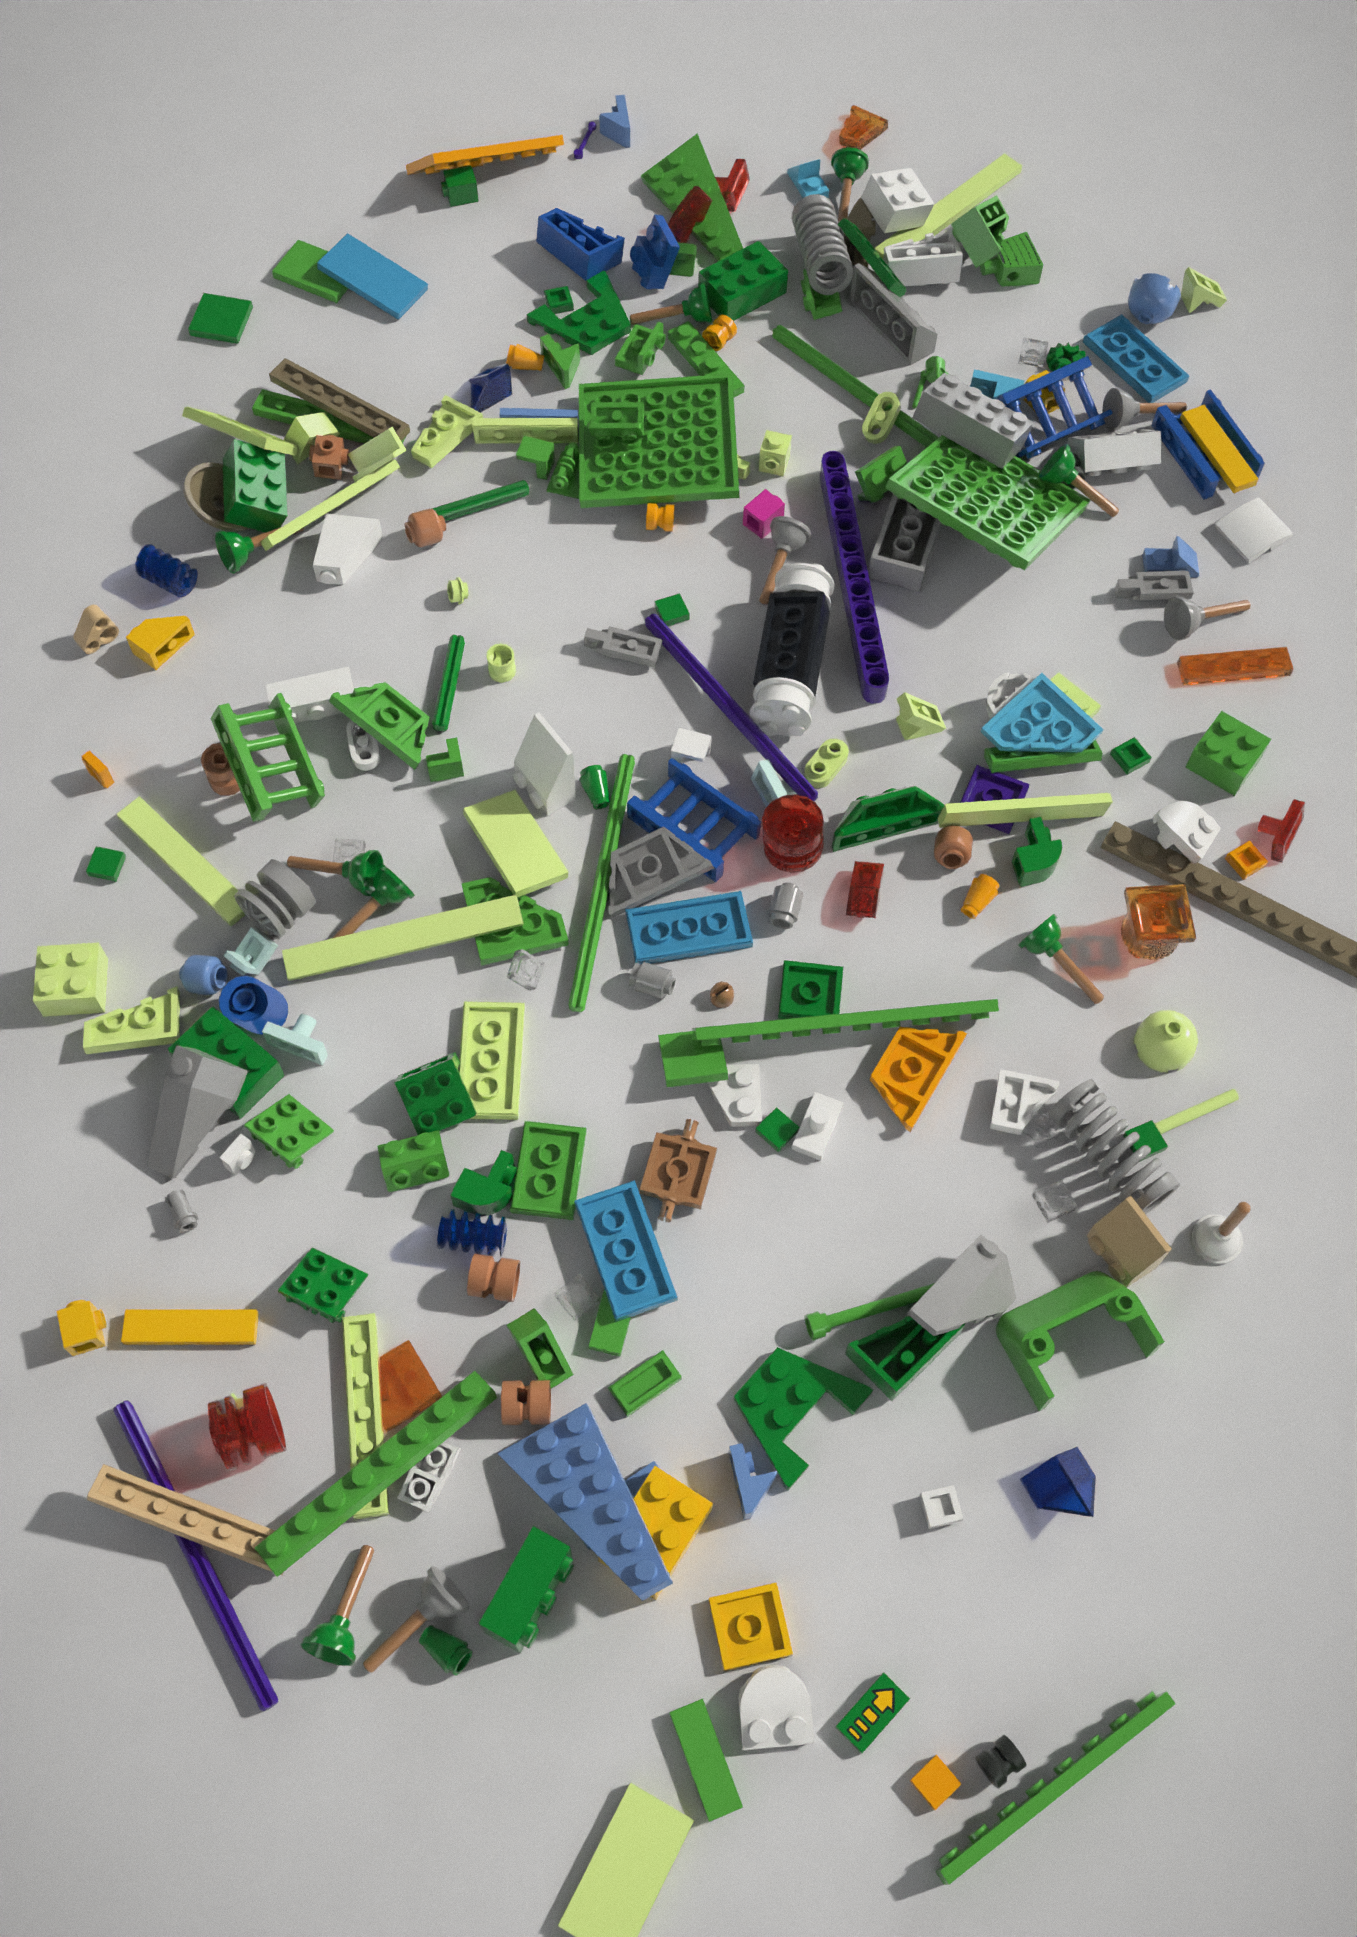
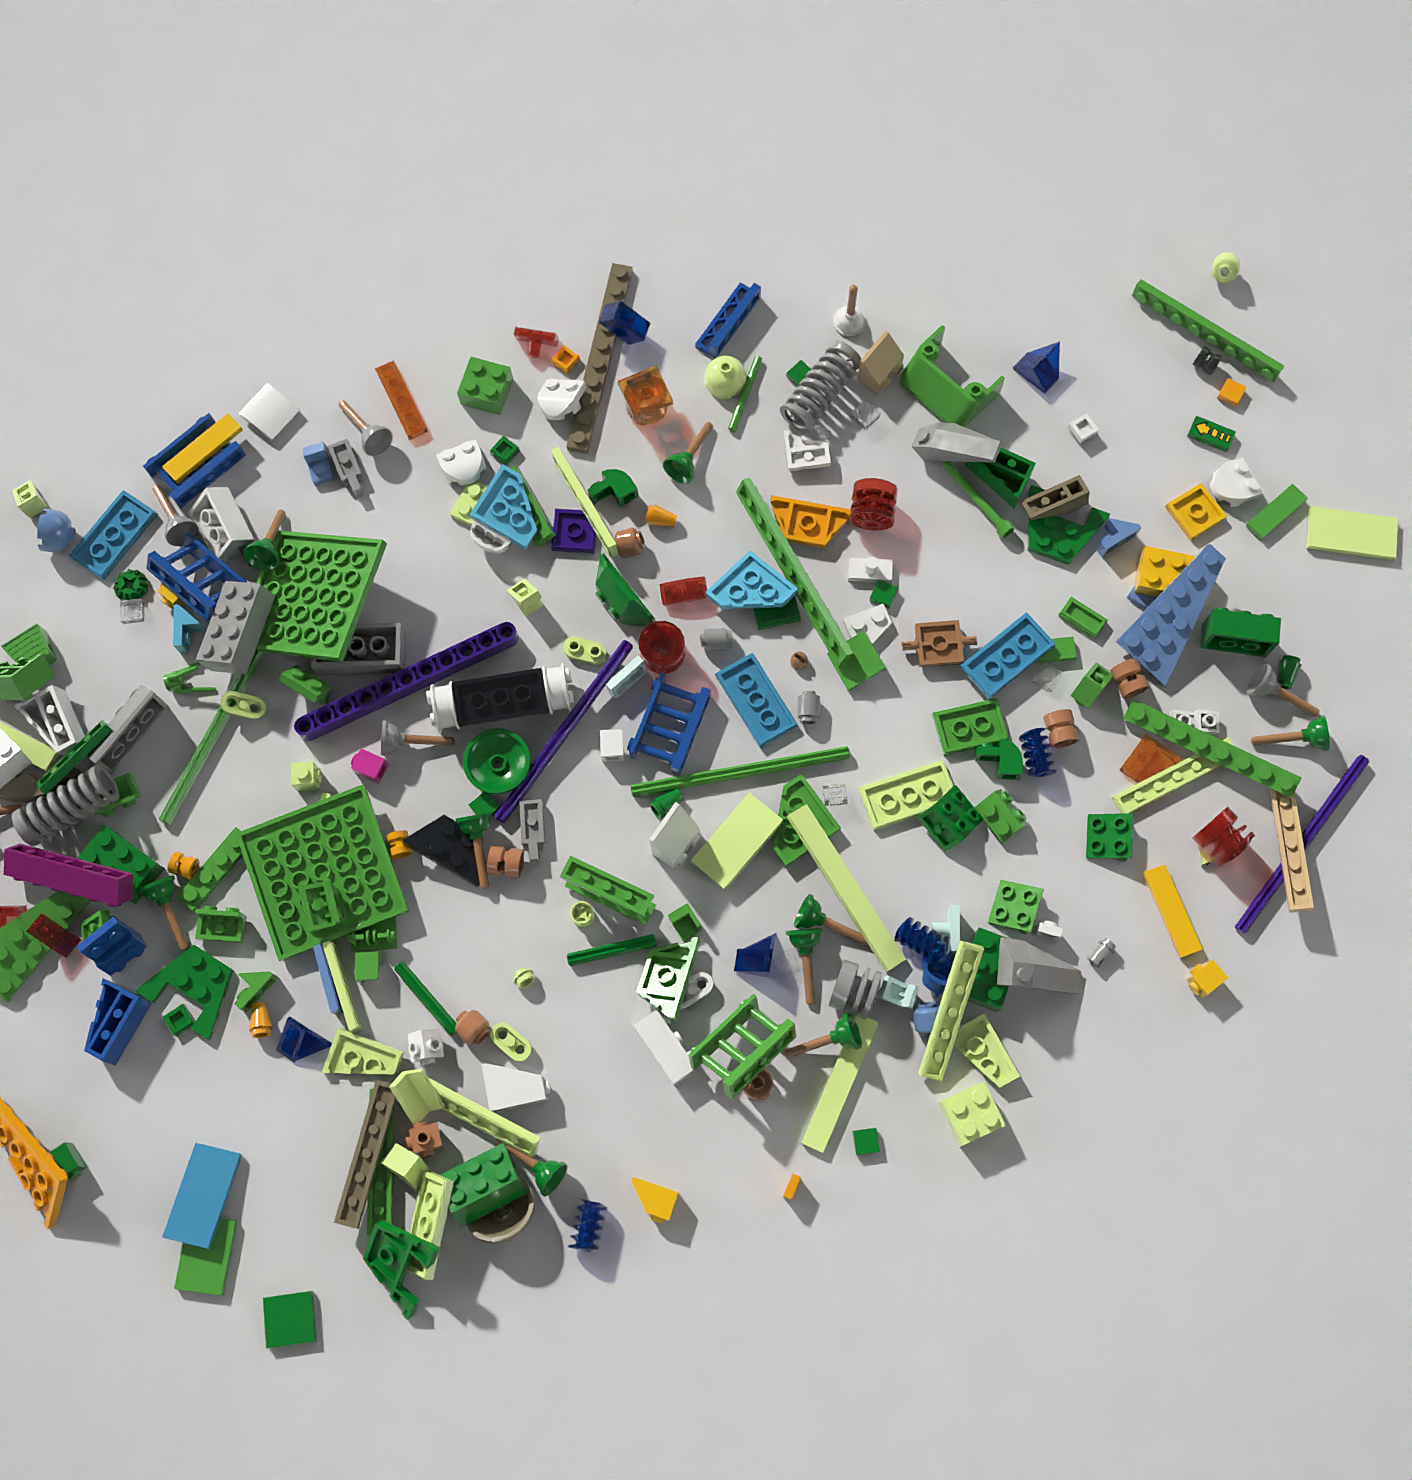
camera: 105 degrees left, 10 degrees up
tan piece [73,604,119,654] -> none
light grey wing [608,827,714,918] -> none
yellowish green bar [1154,1089,1239,1134] -> none
none -> magenta brick [4,843,133,907]
none -> green wing [363,1220,440,1320]
none -> black wing [402,815,483,888]
none -> white brick [408,1029,444,1066]
none -> white slope [436,440,486,486]
none -> piece [455,813,492,888]
none -> green dish [463,728,531,794]
none -> nougat wheel [487,845,524,879]
none -> yellowish green plate [490,1022,532,1062]
none -> bright green fence [560,855,656,925]
none -> clear blue brick [598,300,651,345]
none -> blue fence [695,282,761,358]
none -> medium azure plate [705,550,798,609]
none -> bright green bar [728,356,762,432]
none -> clear blue slope [734,933,776,978]
none -> green piece [785,1013,862,1058]
none -> clear red wheel [849,478,898,531]
none -> clear blue piece [895,917,947,962]
none -> yellowish green tile [918,941,984,1081]
none -> dark tan slope [1021,475,1090,520]
none -> yellowish green head [1212,252,1240,283]

